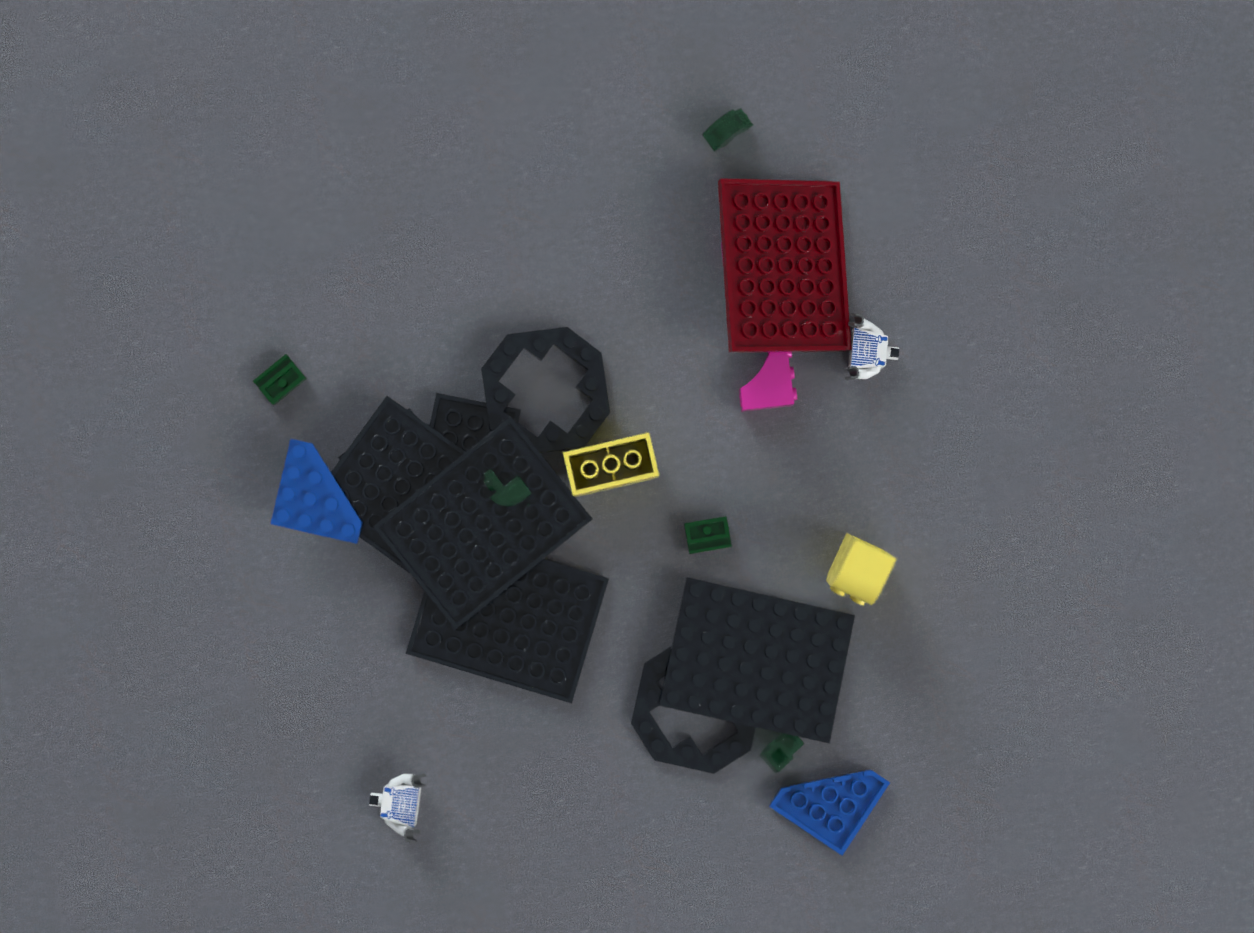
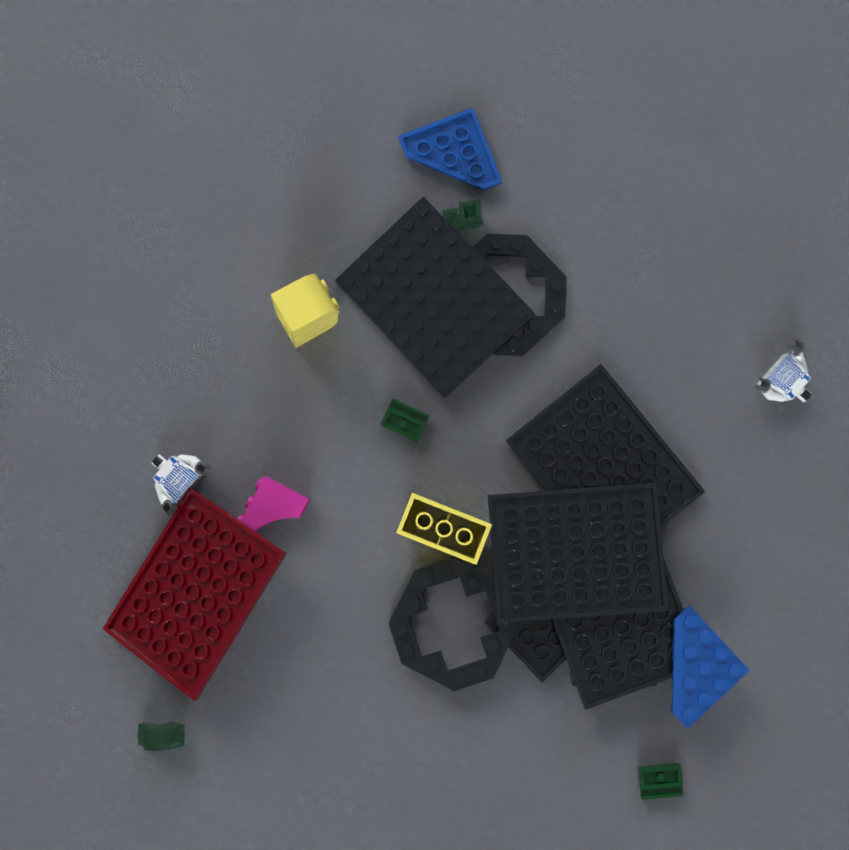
camera: 140 degrees left, 0 degrees up
clear green brick [483,469,532,506] -> none

